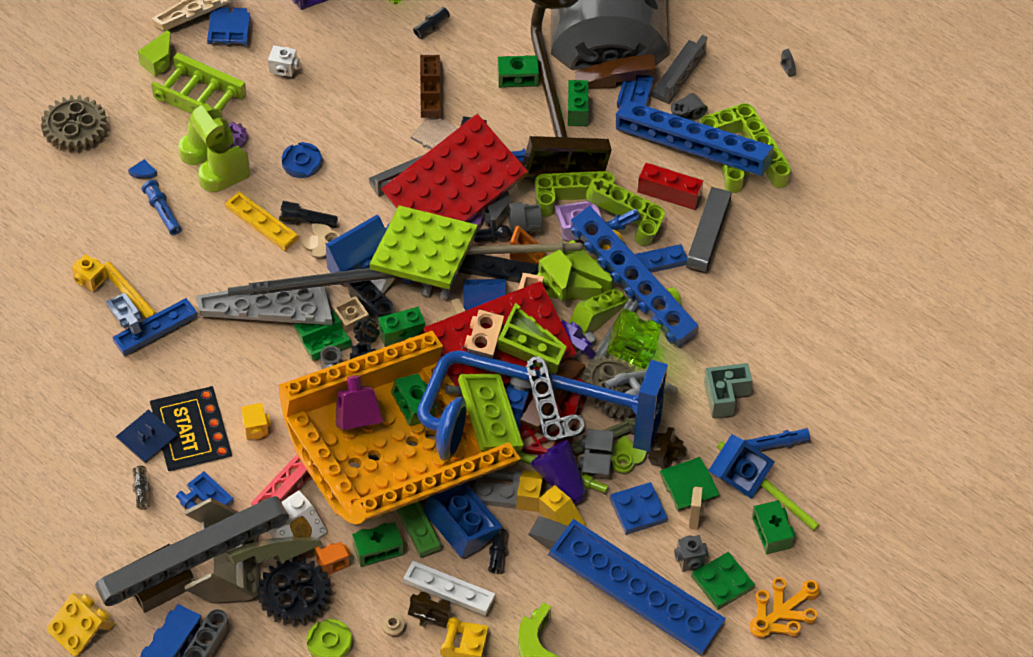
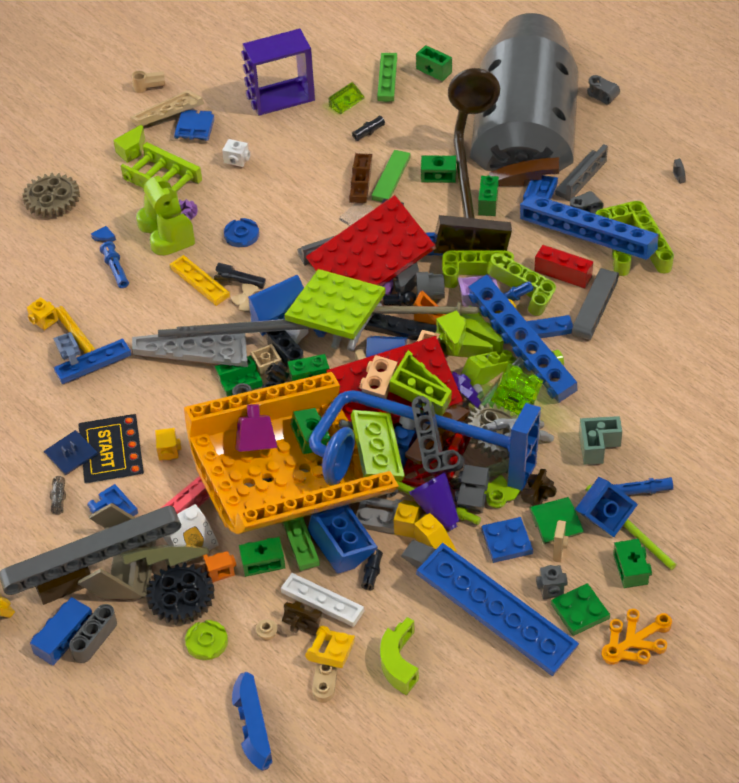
camera: 10 degrees right, 5 degrees down
none -> bright green tile [372,150,411,202]

